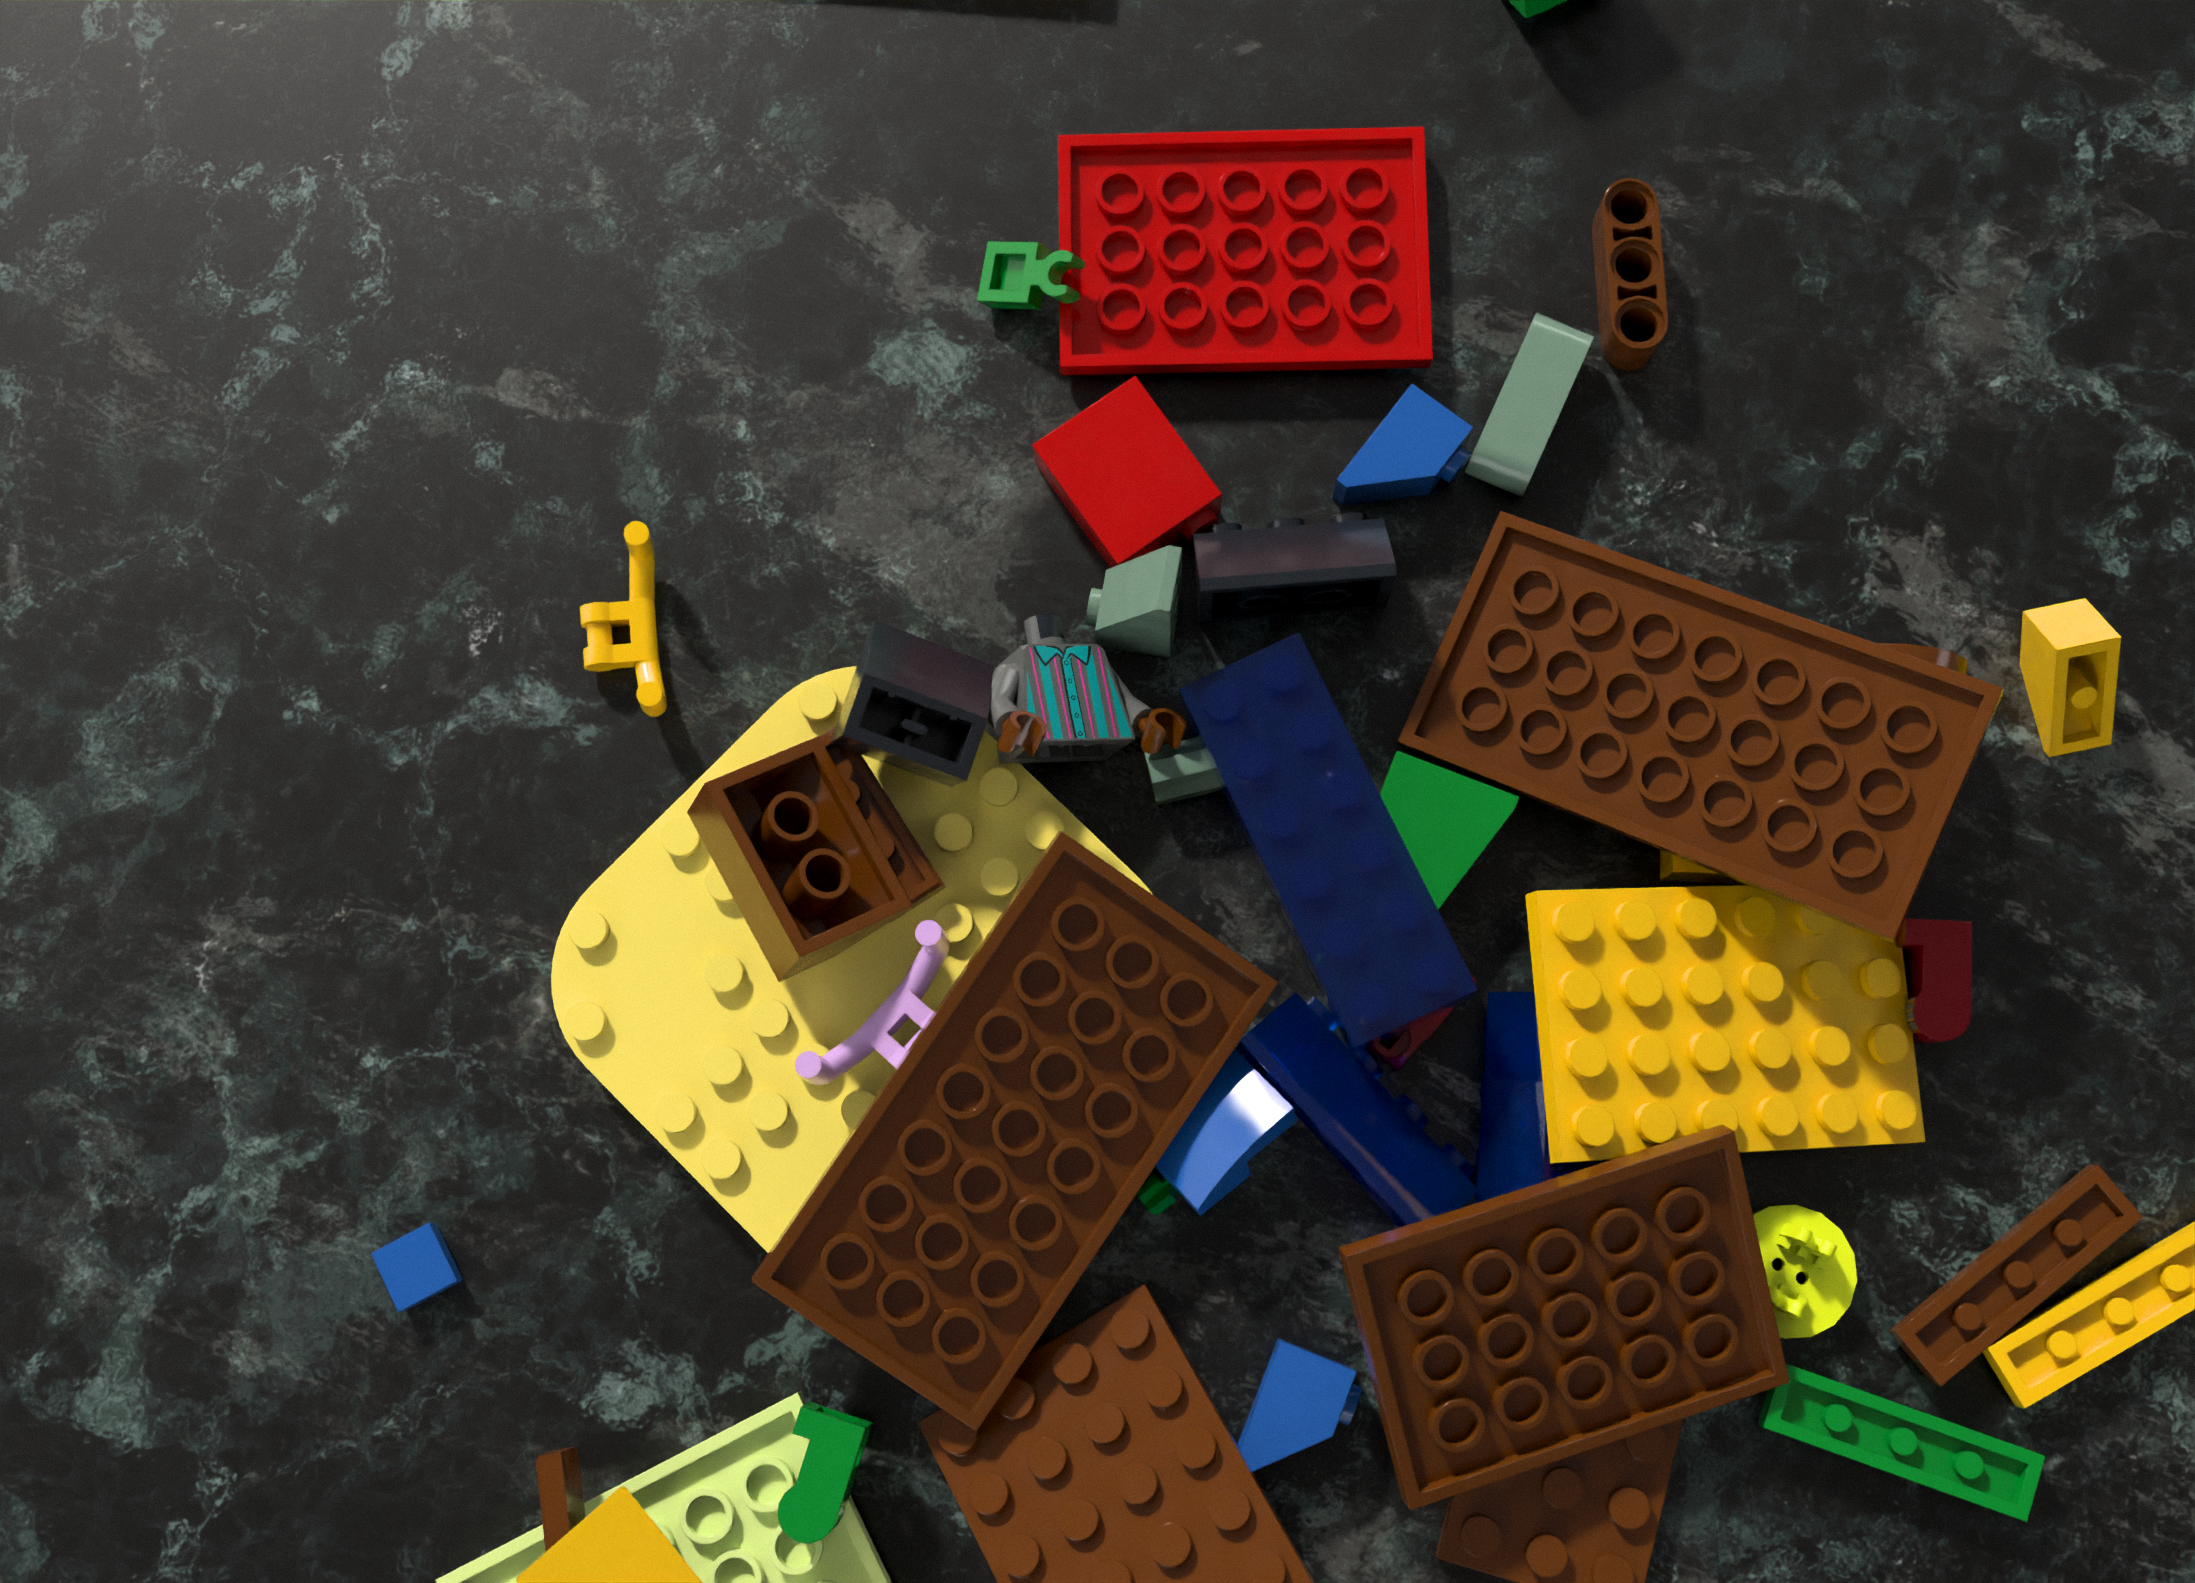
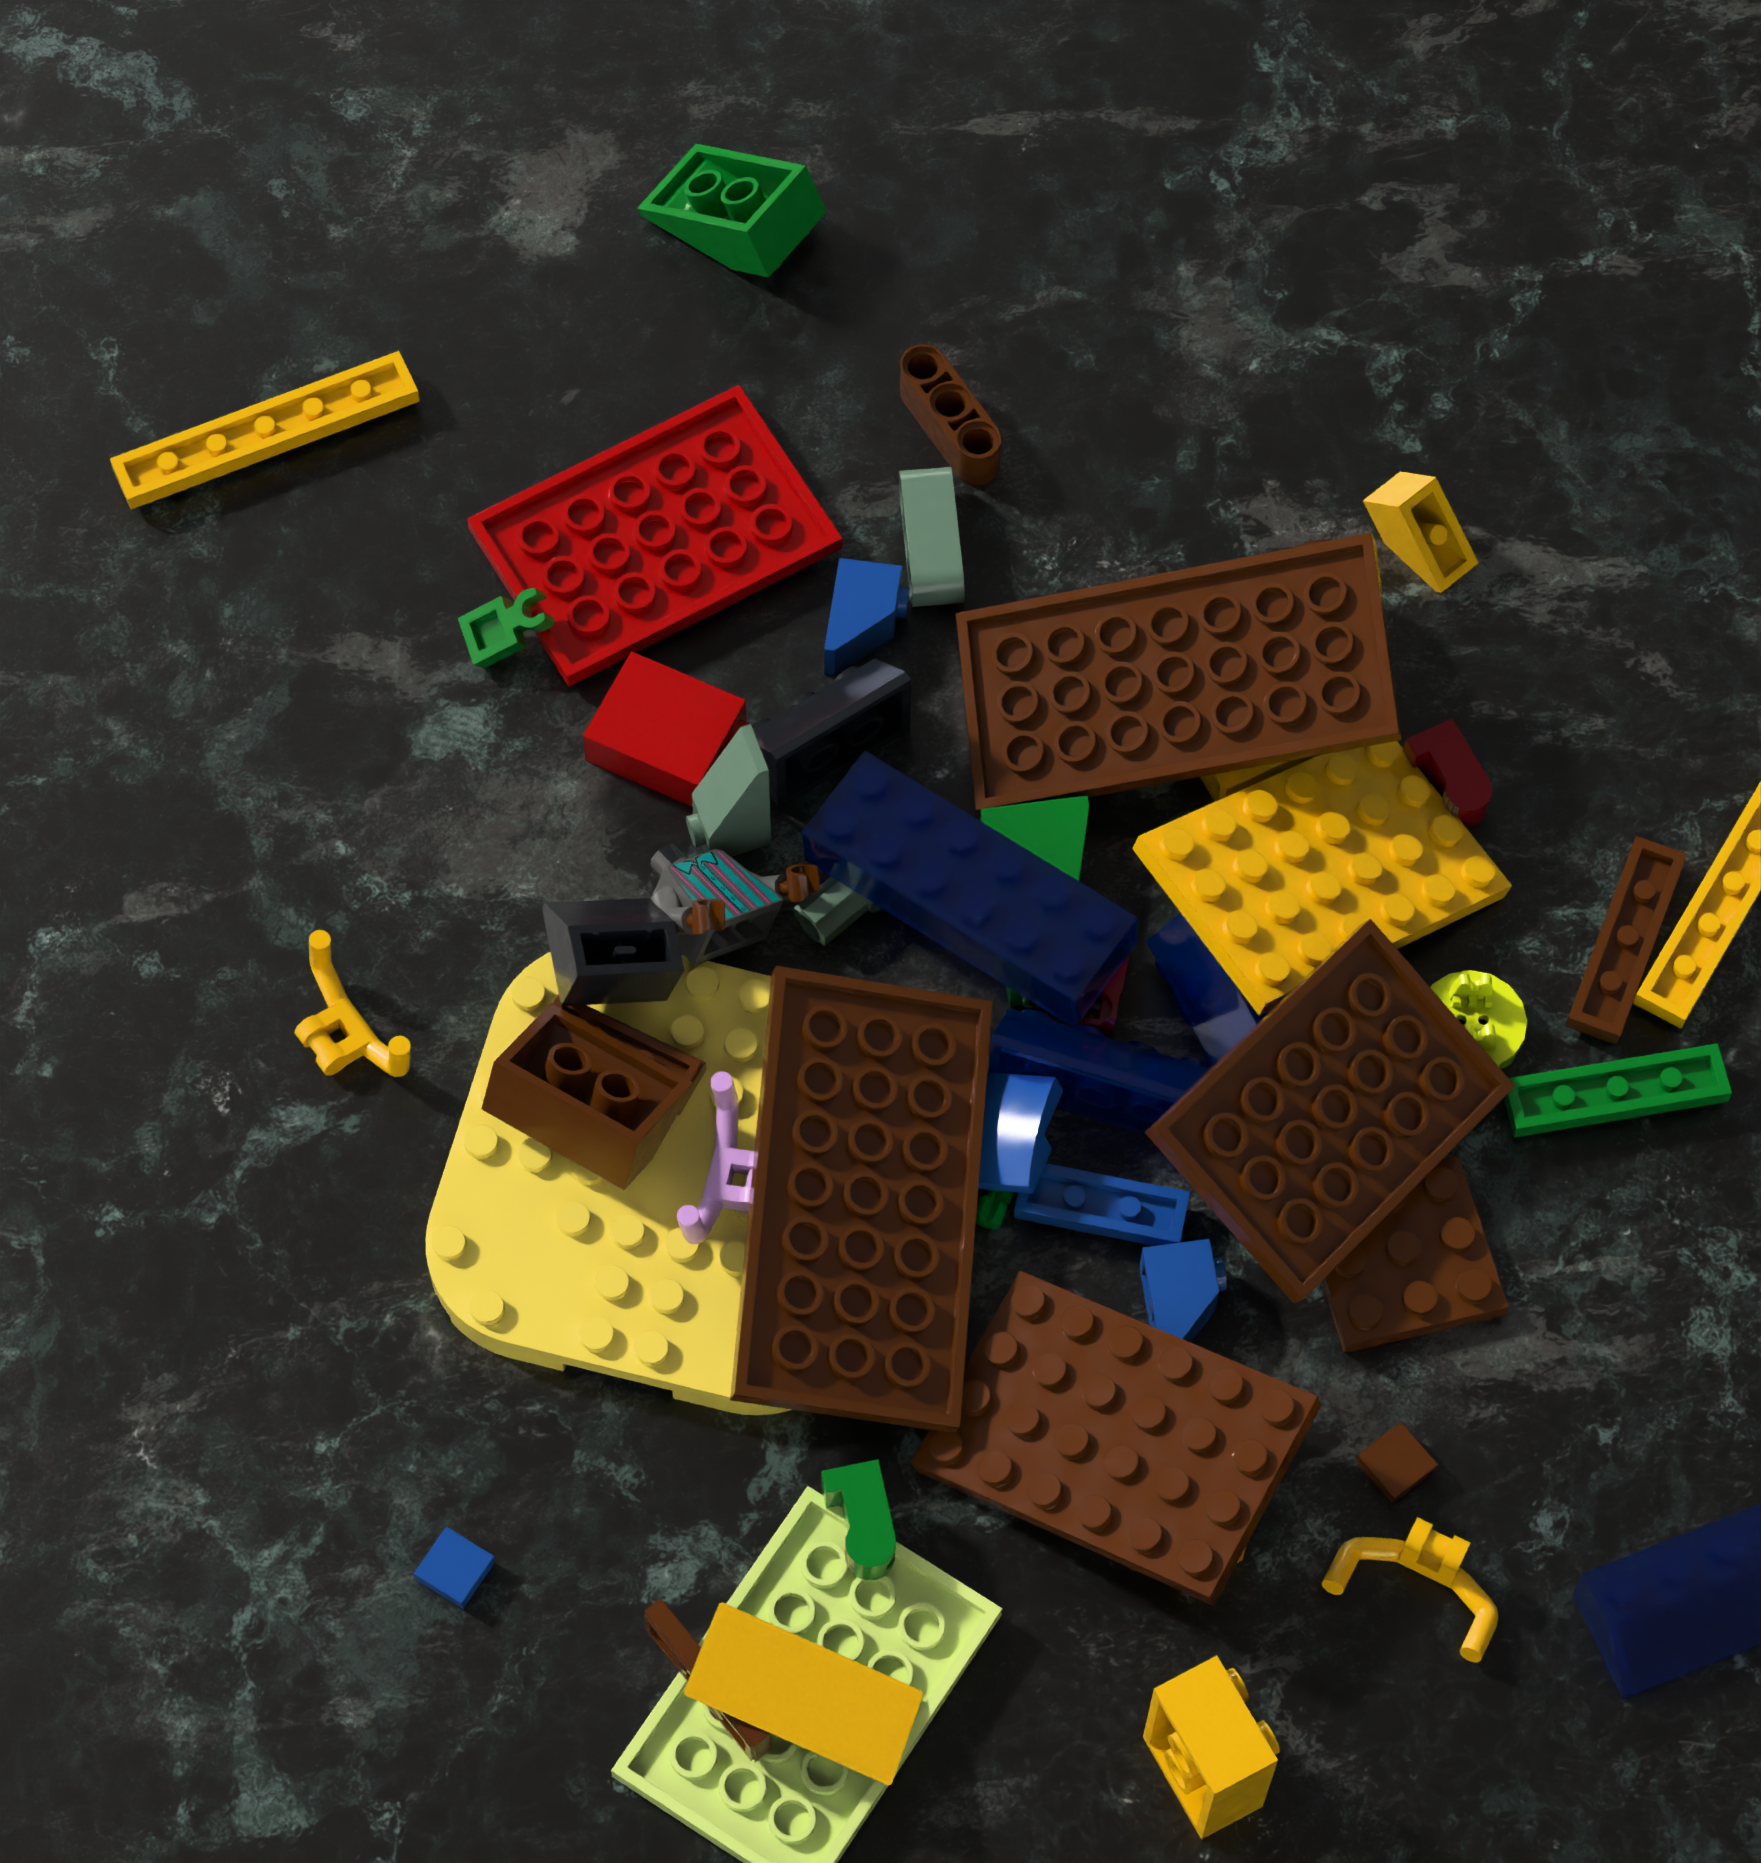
camera: 40 degrees left, 15 degrees down
none -> blue plate [1014,1163,1190,1246]

